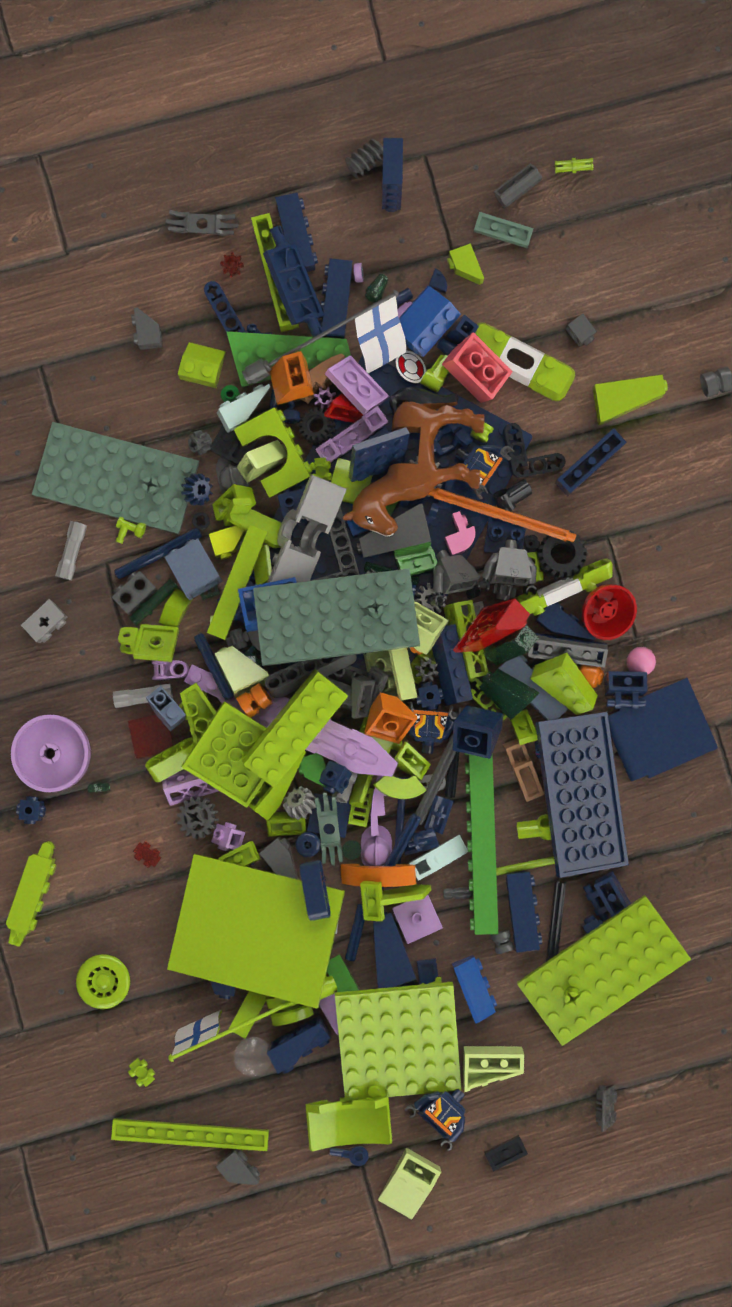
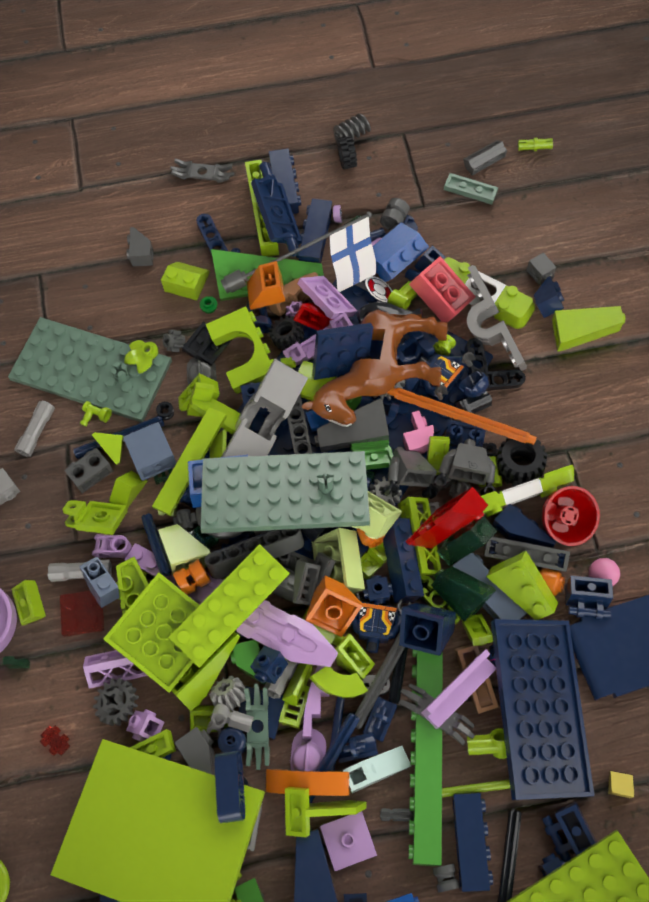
camera: 10 degrees right, 20 degrees down
clear green pin [129,578,178,626] -> none
lime beam [145,737,195,782] -> none
dark blue gear [181,473,213,505] -> none
neon yellow slope [209,526,246,560] -> none
light aqua slope [217,384,270,433] -> none
clear red gear [220,252,244,277] -> none
yellowish green slope [237,440,288,483] -> none
clear green tile [342,840,362,860] -> none
dark blue axle [345,904,365,961] -> none
dark blue arch [382,138,403,212] -> none
dark grey gear [414,658,439,683] -> none
lime slope [447,243,484,285] -> none
dark blue brick [555,428,626,497] -> none
none -> lime slope [11,580,46,626]
none -> lime slope [92,432,124,465]
none -> lime plate [124,340,158,374]
none -> light grey bar [206,704,254,737]
none -> black tyre [337,136,357,170]
none -> dark grey wheel [380,198,410,231]
none -> dark grey piece [398,683,475,746]
none -> lavender fence [421,650,496,729]
none -> lime plate [427,436,450,475]
none -> dark blue hair [459,371,489,398]
none -> light grey piece [467,265,527,371]
none -> dark blue slope [534,276,565,318]
none -> light yellow slope [608,771,634,798]

